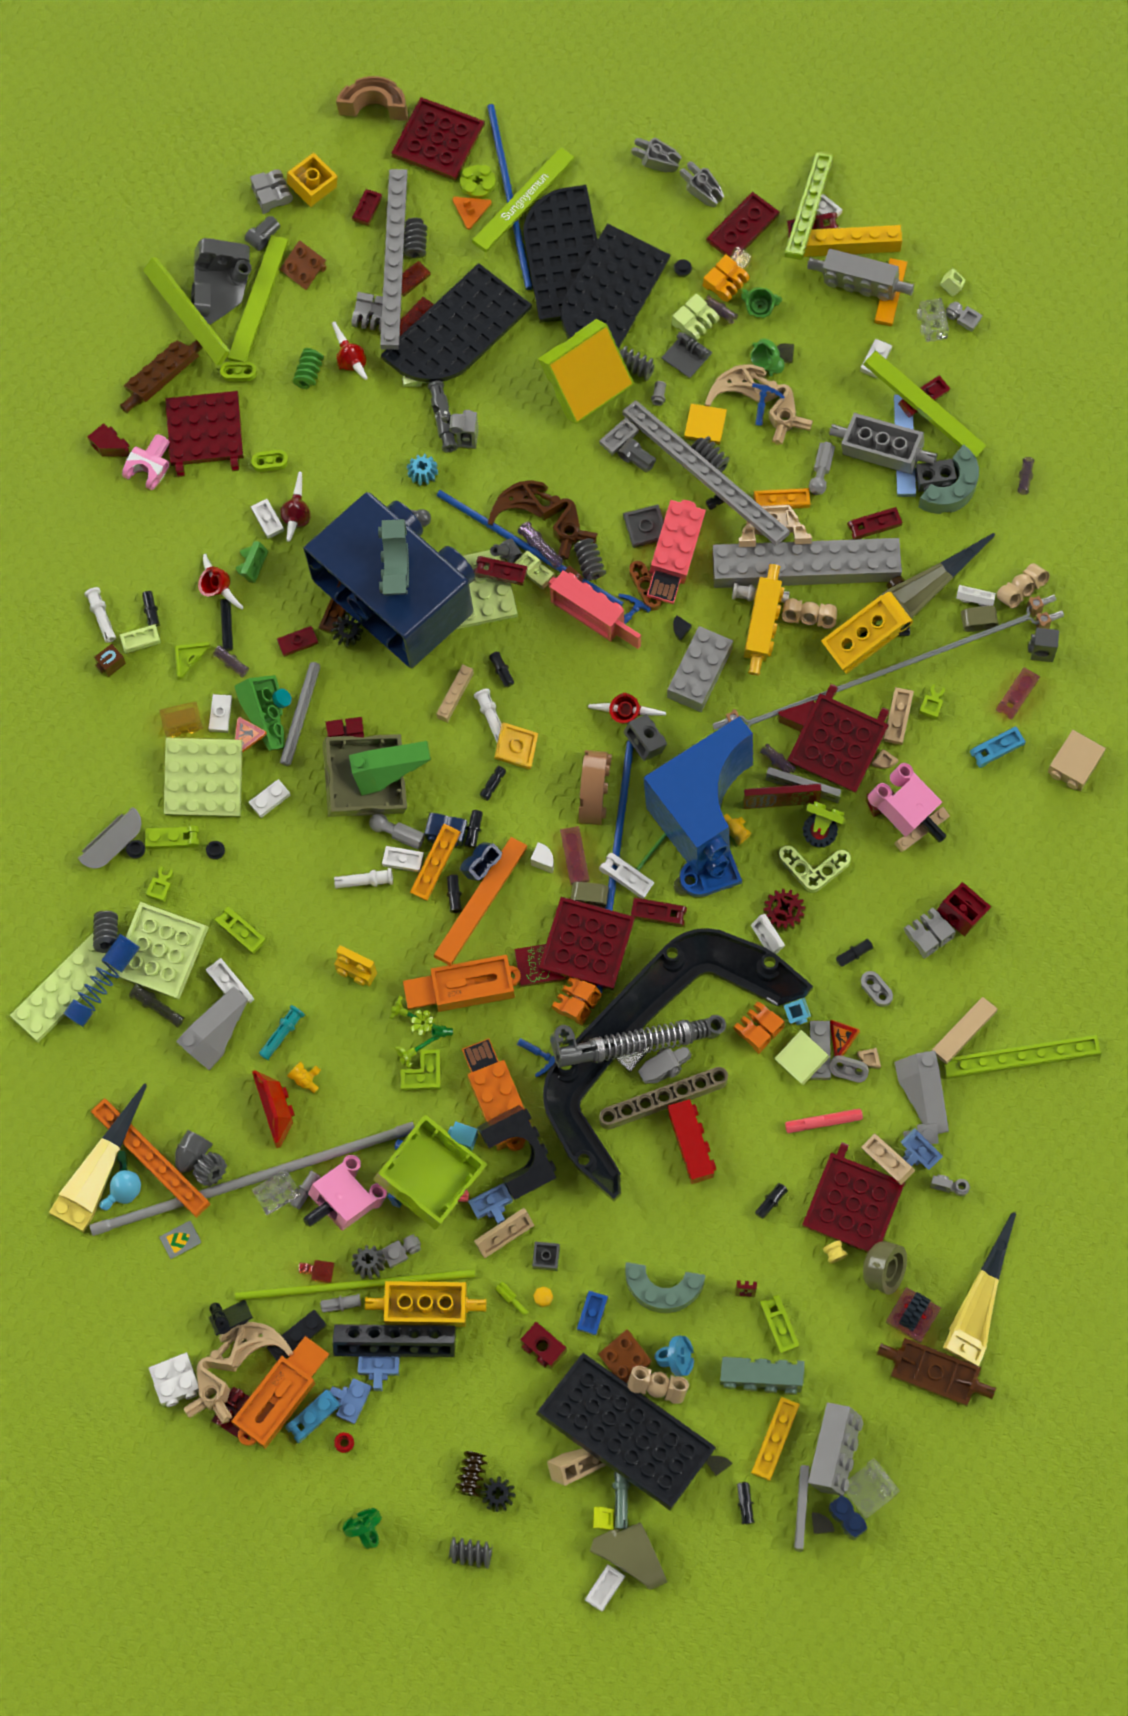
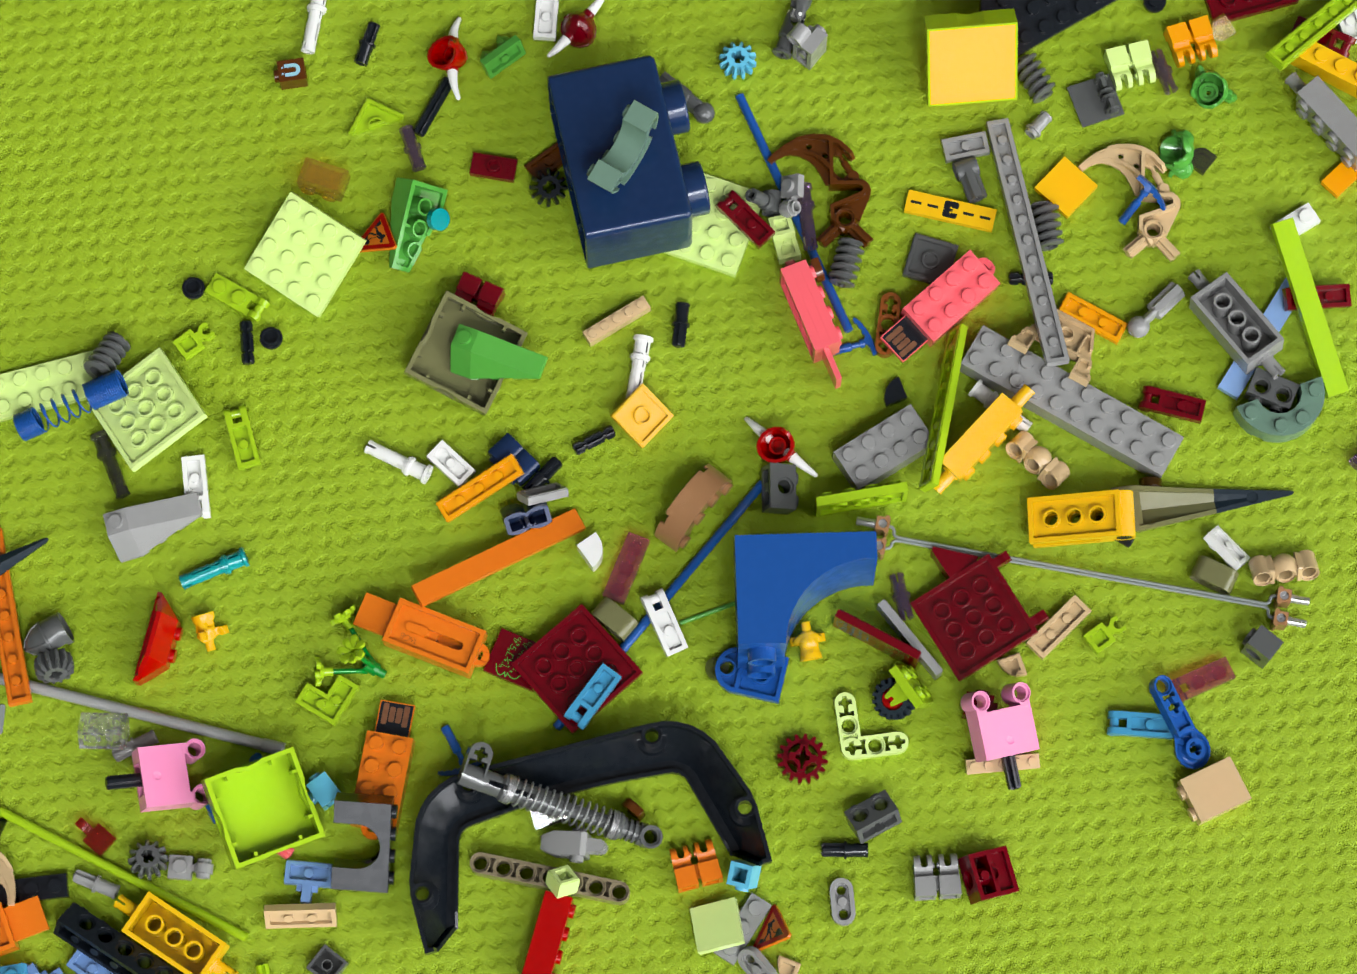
camera: 30 degrees right, 5 degrees up
light grey brick [78,807,141,868] -> none
yellowish green plate [120,624,161,654] -> none
white plate [209,694,232,733] -> none
white plate [249,779,291,818] -> none
light grey axle [280,662,320,766] -> none
yellow plate [334,945,377,986] -> none
light grey piece [369,813,425,850] -> none
black axle [447,874,462,913] -> none
orange legs [551,978,602,1026] -> none
dark red plate [631,897,687,927] -> none
white plate [751,914,785,954] -> none
none -> black axle [240,320,255,365]
none -> light grey tile [517,482,569,506]
none -> yellowish green slope [545,865,580,899]
none -> dark azure plate [564,663,622,730]
none -> reddish brown tile [621,798,645,822]
none -> light grey plate [779,173,804,218]
none -> lime plate [814,480,909,517]
none -> dark grey brick [844,790,902,844]
none -> yellow tile [904,190,997,233]
none -> lime tile [919,323,968,492]
none -> blue beam [1149,675,1211,769]

